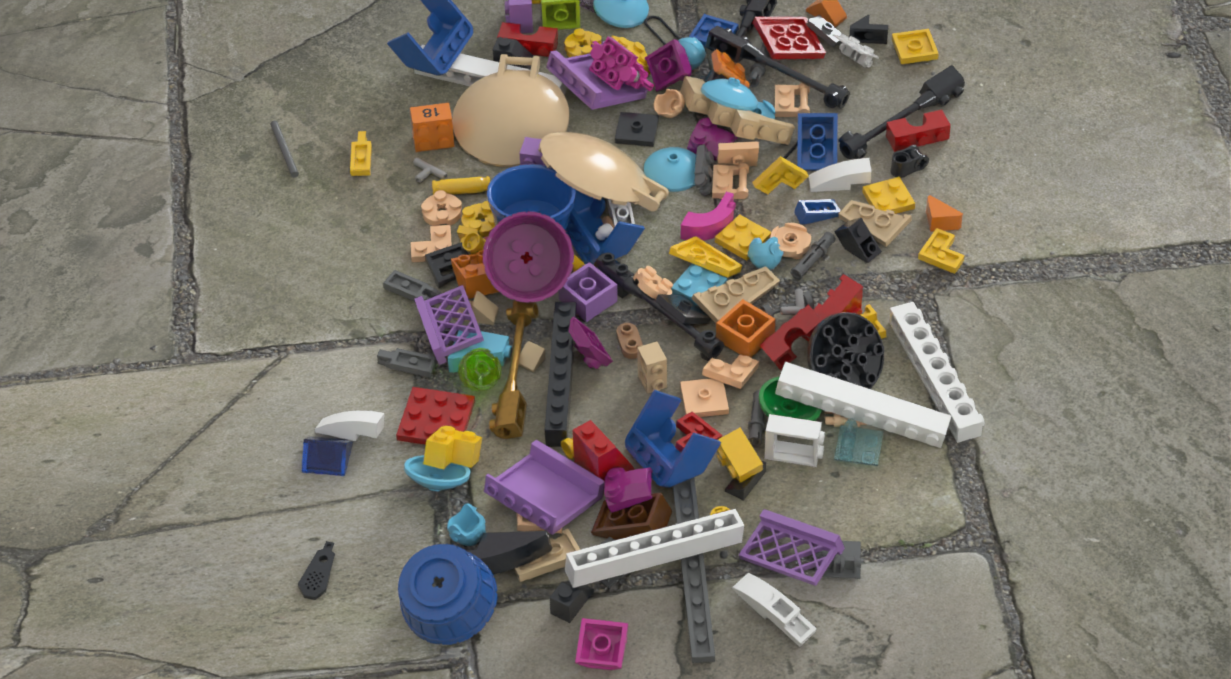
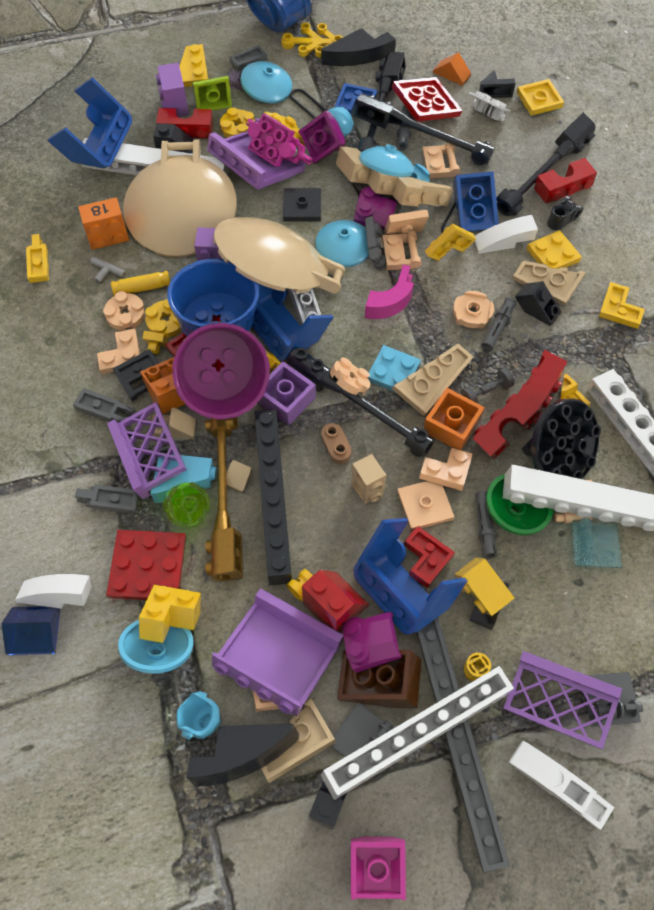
camera: 10 degrees left, 15 degrees up
black piece [298,541,335,600] -> none
blue piece [398,544,497,645] -> none
yellow wheel [462,232,486,254] -> none
magenta slope [569,317,613,369] -> none
white arm [595,216,615,241] -> none
light nougat hair [653,89,685,118] -> none
black plate [655,294,711,324] -> none
yellow wing [669,236,742,278] -> none
orange plate [711,49,750,88] -> none
yellow plate [715,214,771,261] -> none
medium azure cap [748,237,783,270] -> none
white window [765,414,825,467] -> none
light grey piece [780,289,805,315] -> none
blue slope [794,199,840,225] -> none
dark grey plate [806,15,843,47] -> none
orange slope [926,195,963,232] -> none

